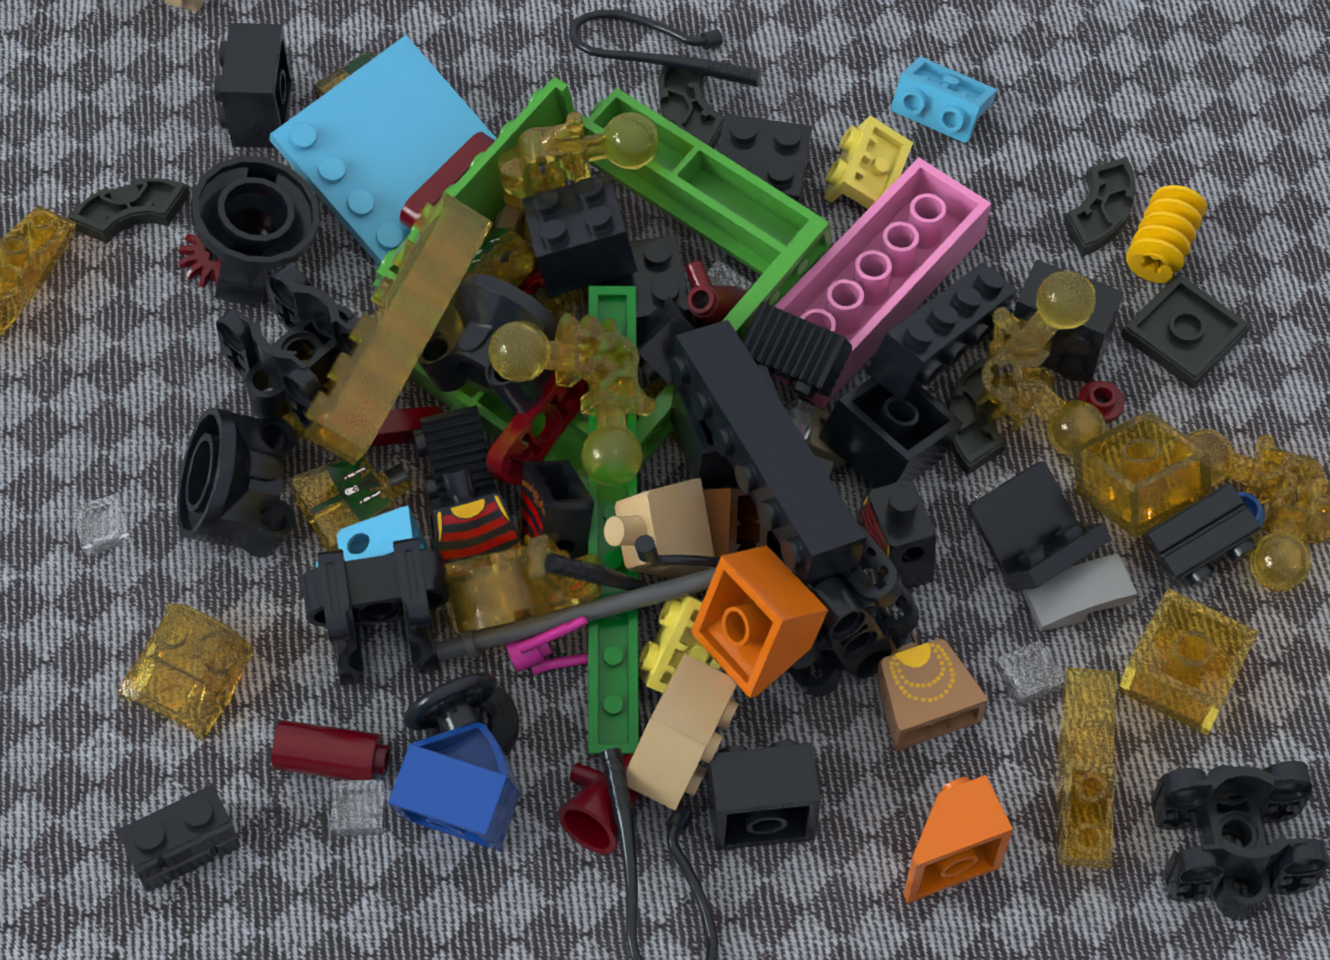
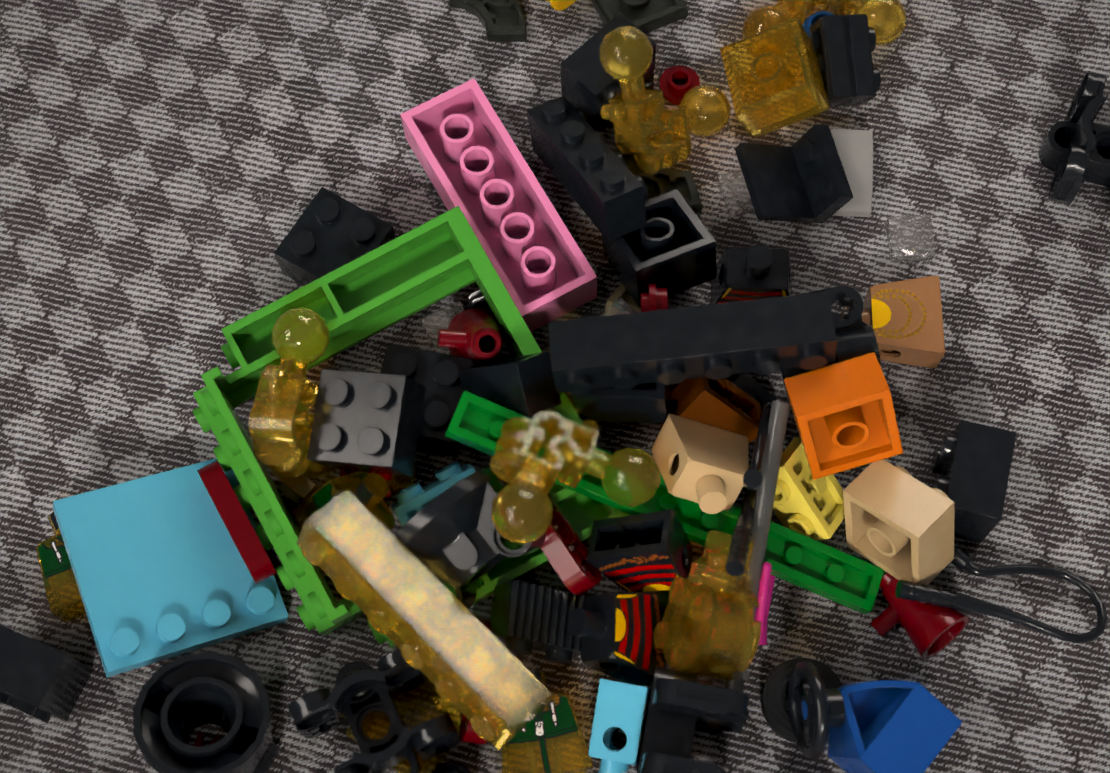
camera: 65 degrees left, 10 degrees up
black piece [569,10,761,87] -> none
pearl dark grey tile [659,66,725,149] -> none
black brick [742,302,852,399] -> none
light yellow bracket [824,115,913,209] -> none
medium azure bracket [891,56,997,143] -> none
orange slope [903,775,1013,904] -> none
clear yellow slope [1057,667,1117,870] -> none
clear yellow brick [1117,588,1259,736] -> none
none -> dark red plate [641,284,668,312]

